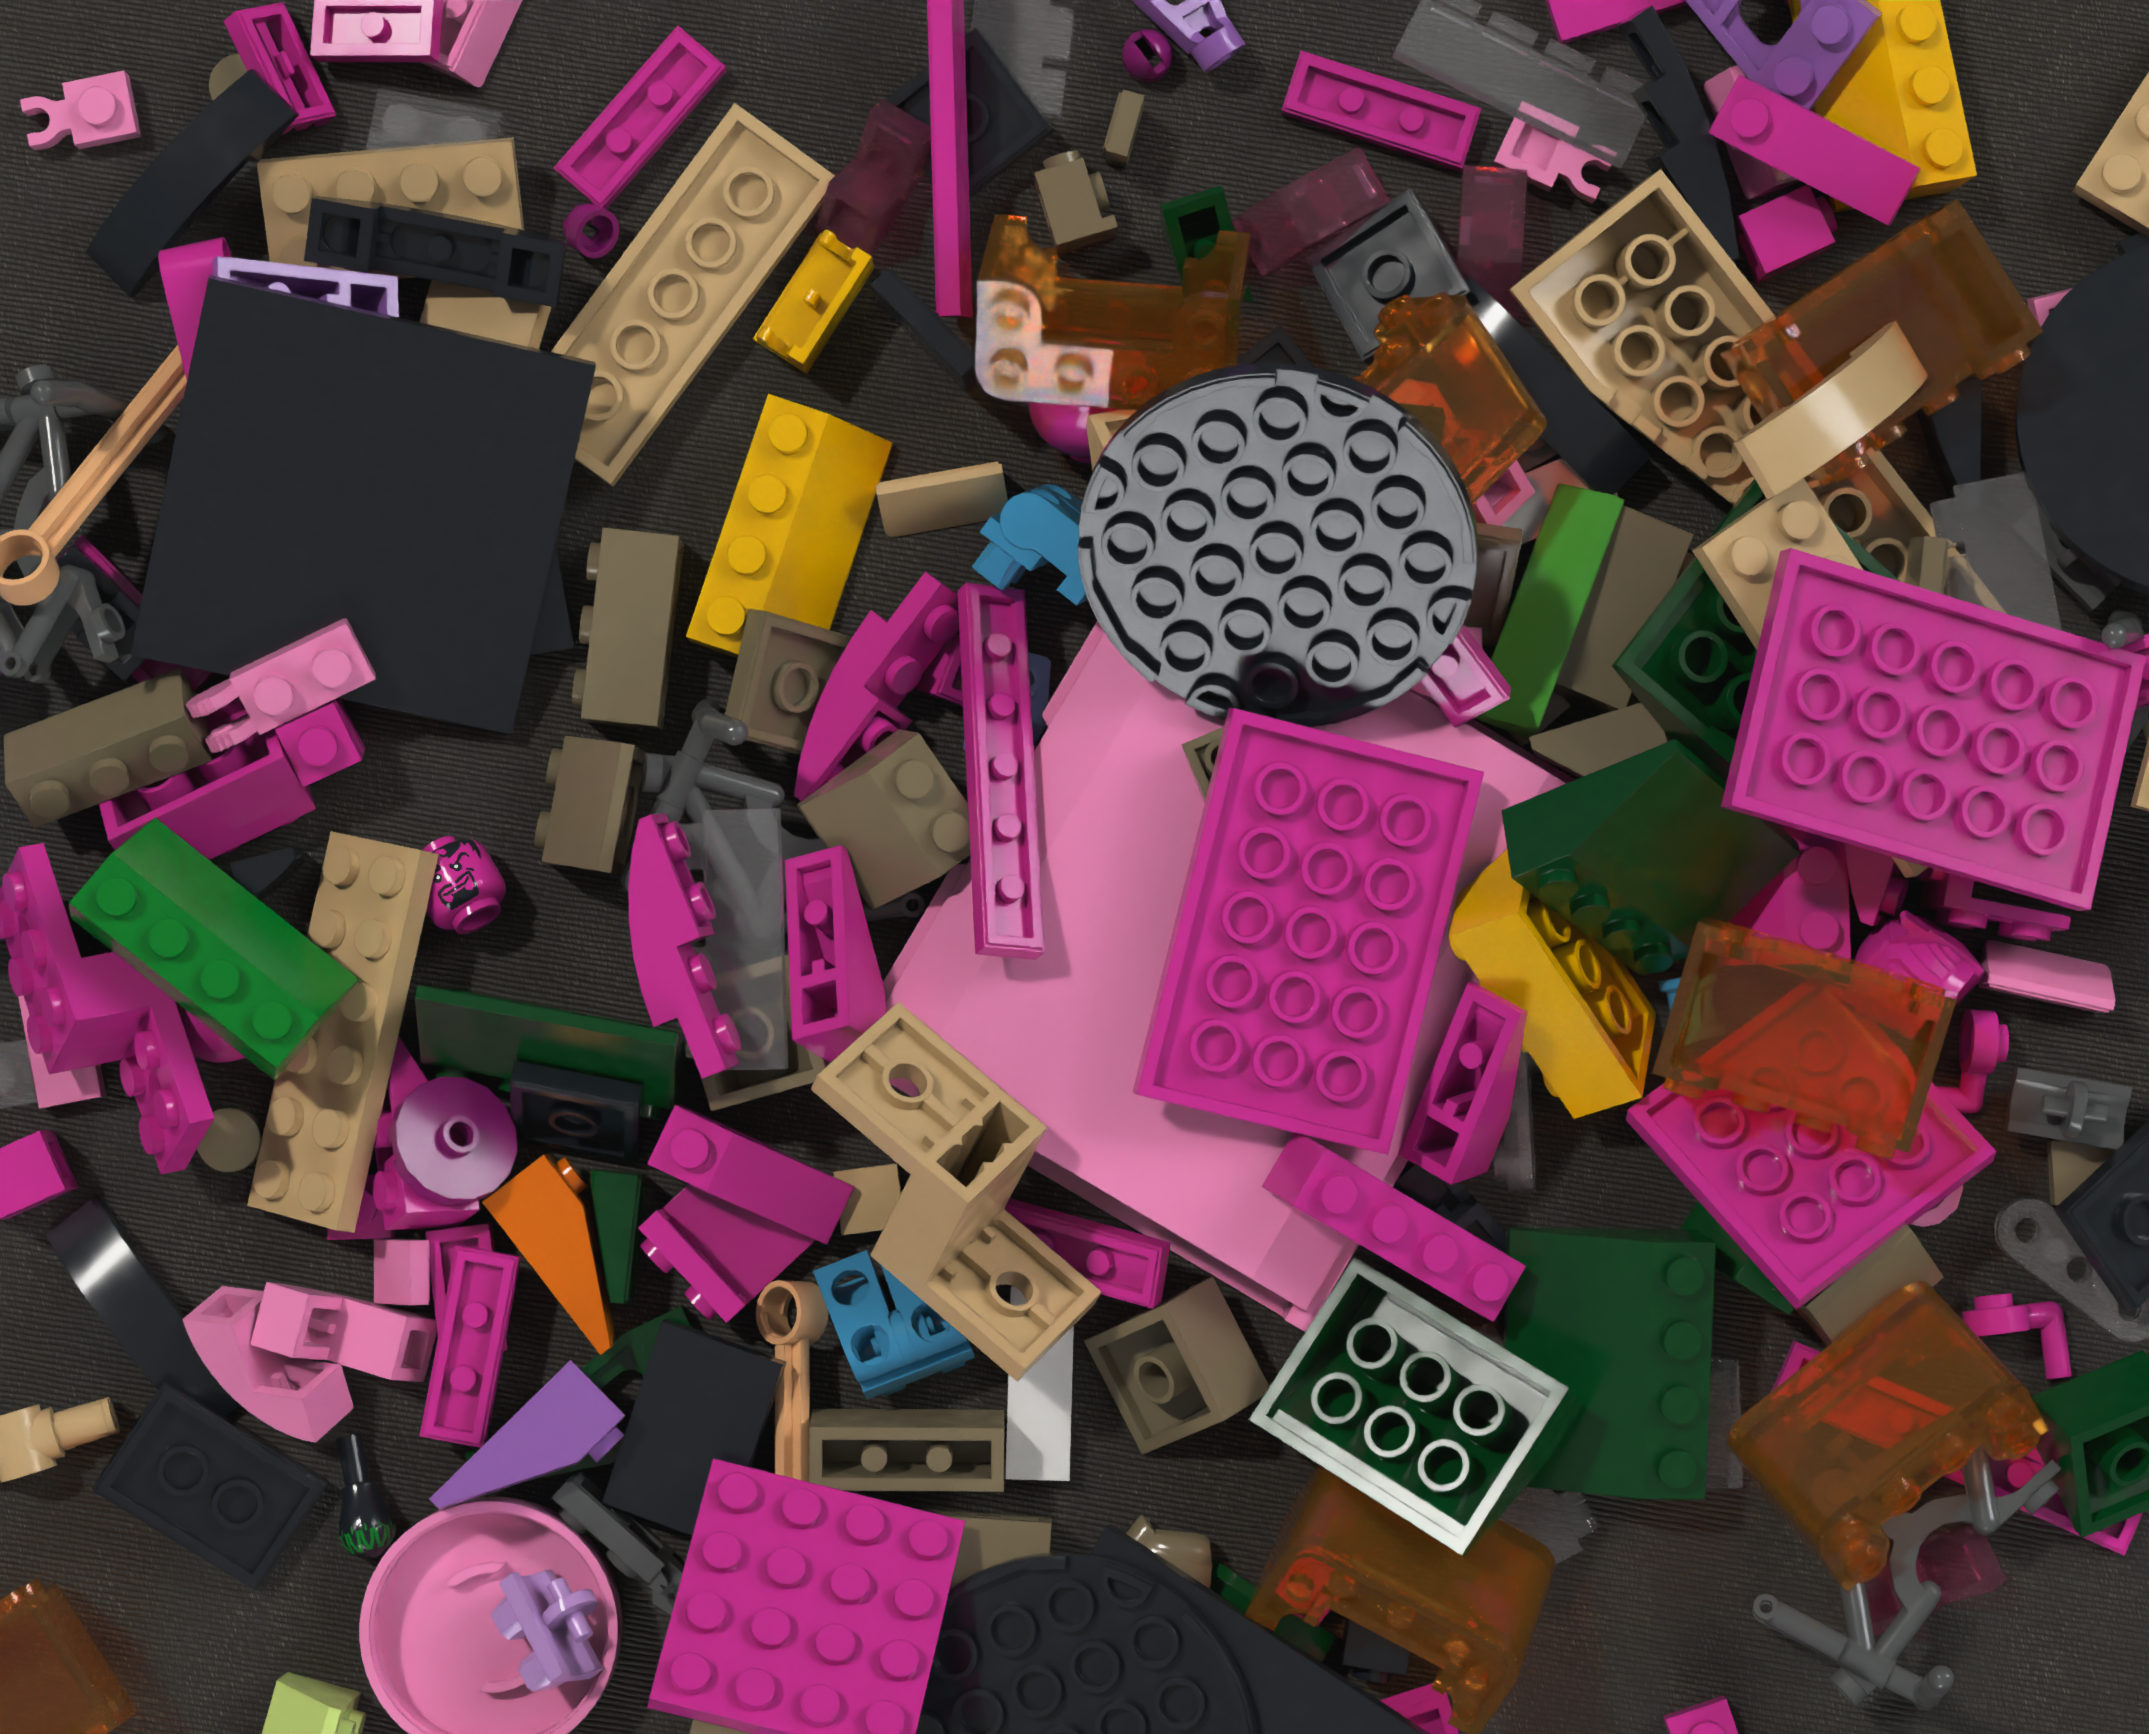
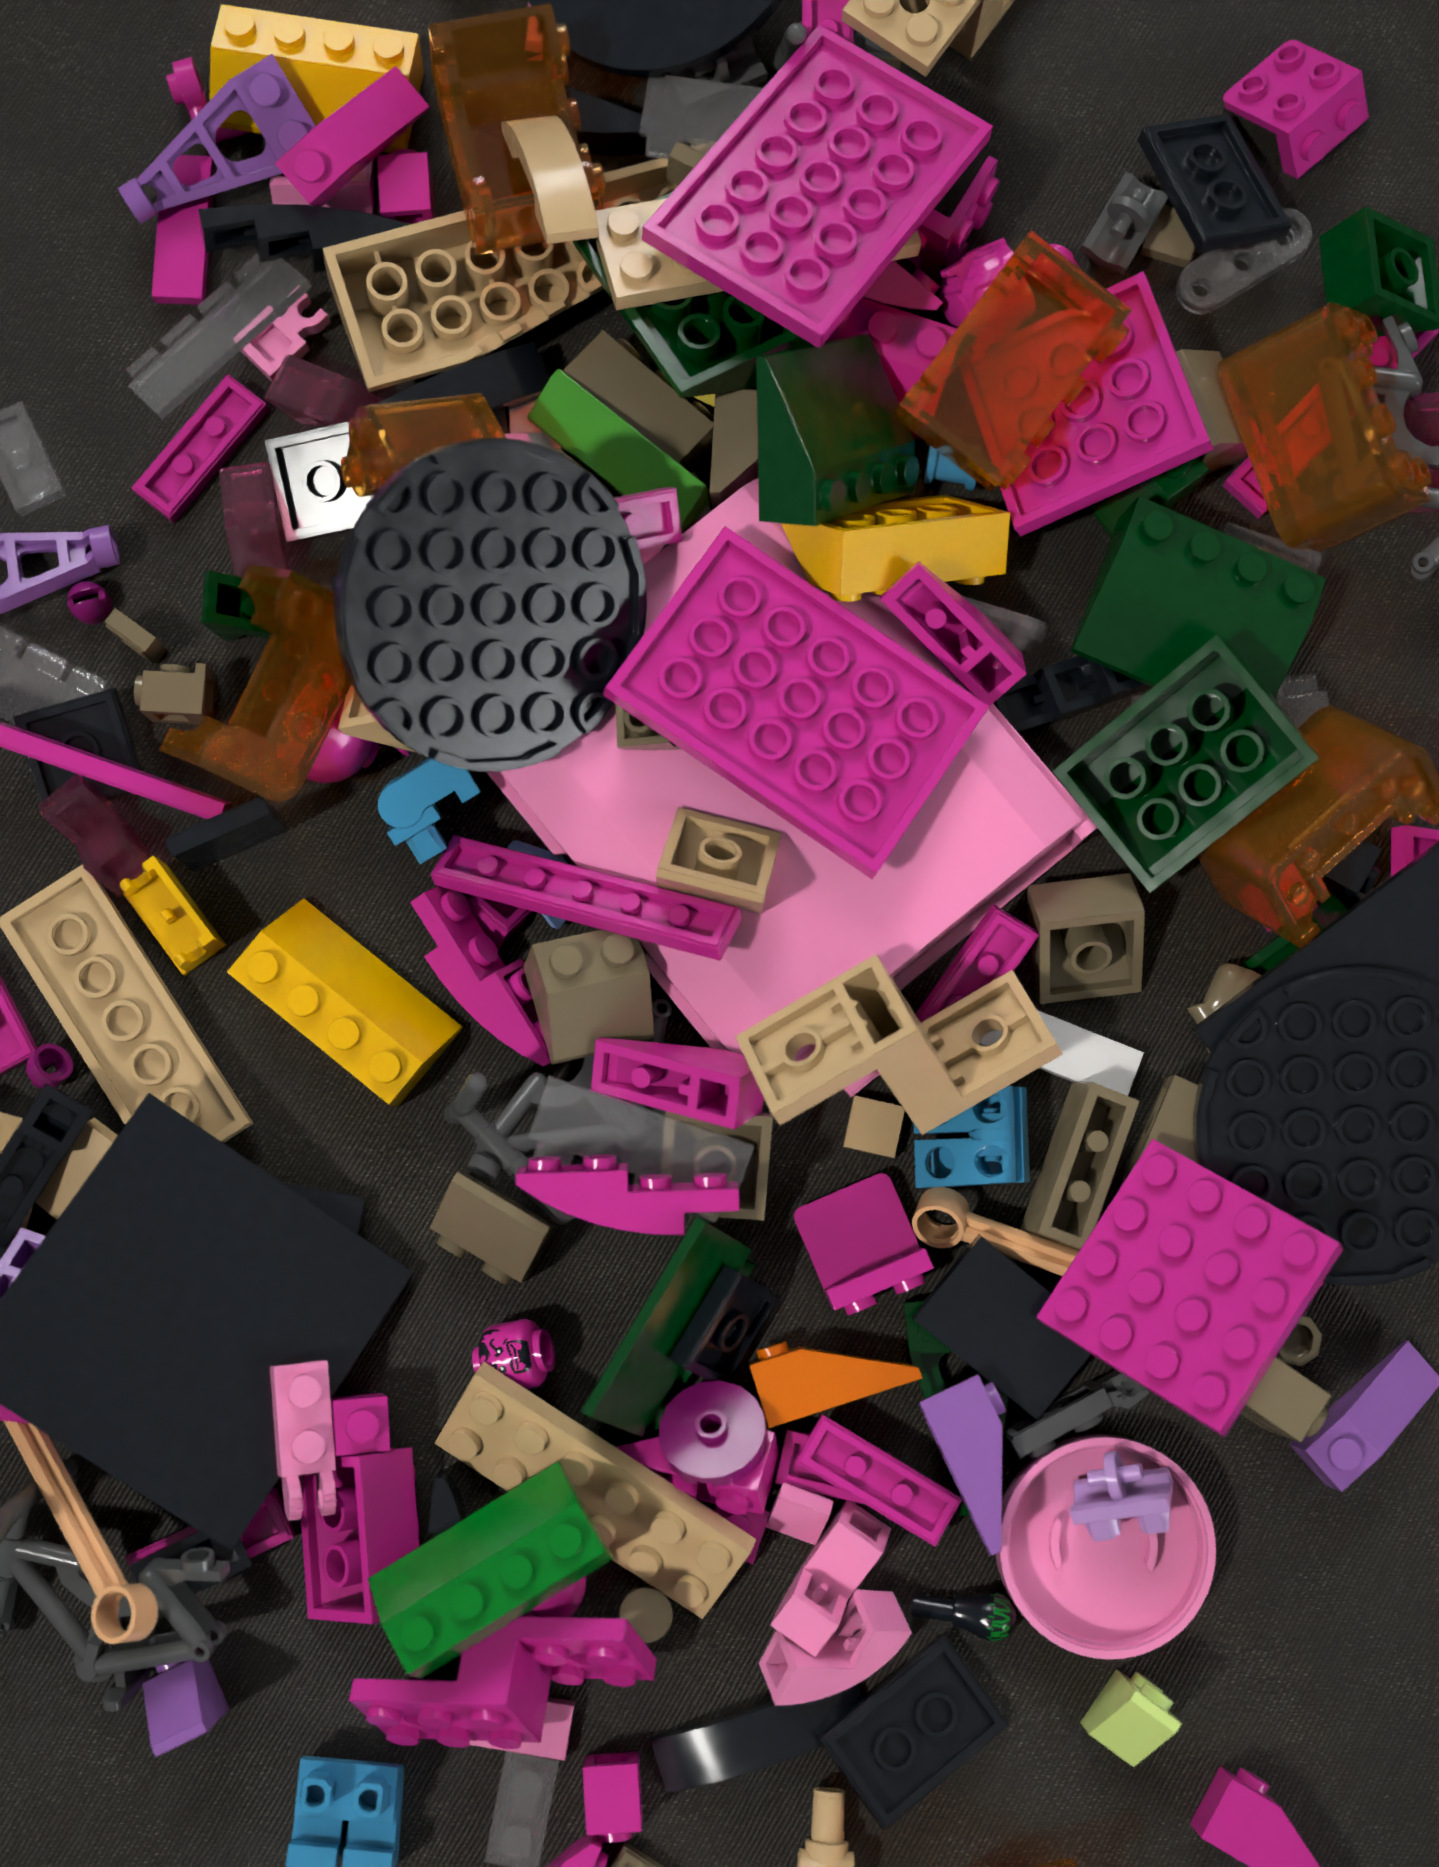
camera: 75 degrees left, 5 degrees down
dark tan brick [3,668,212,828] -> none
dark tan brick [572,527,684,731] -> none
dark green slope [590,1169,648,1304] -> none
dark pink slope [647,1104,855,1245] -> none
dark tan tile [725,609,852,756] -> none
tan slope [875,461,1008,538] -> none
dark pink brick [1262,1132,1526,1322] -> none
dark pink plate [1962,1293,2072,1379] -> none
bright pink slope [1978,940,2115,1013] -> none
none -> tan slope [656,807,782,914]

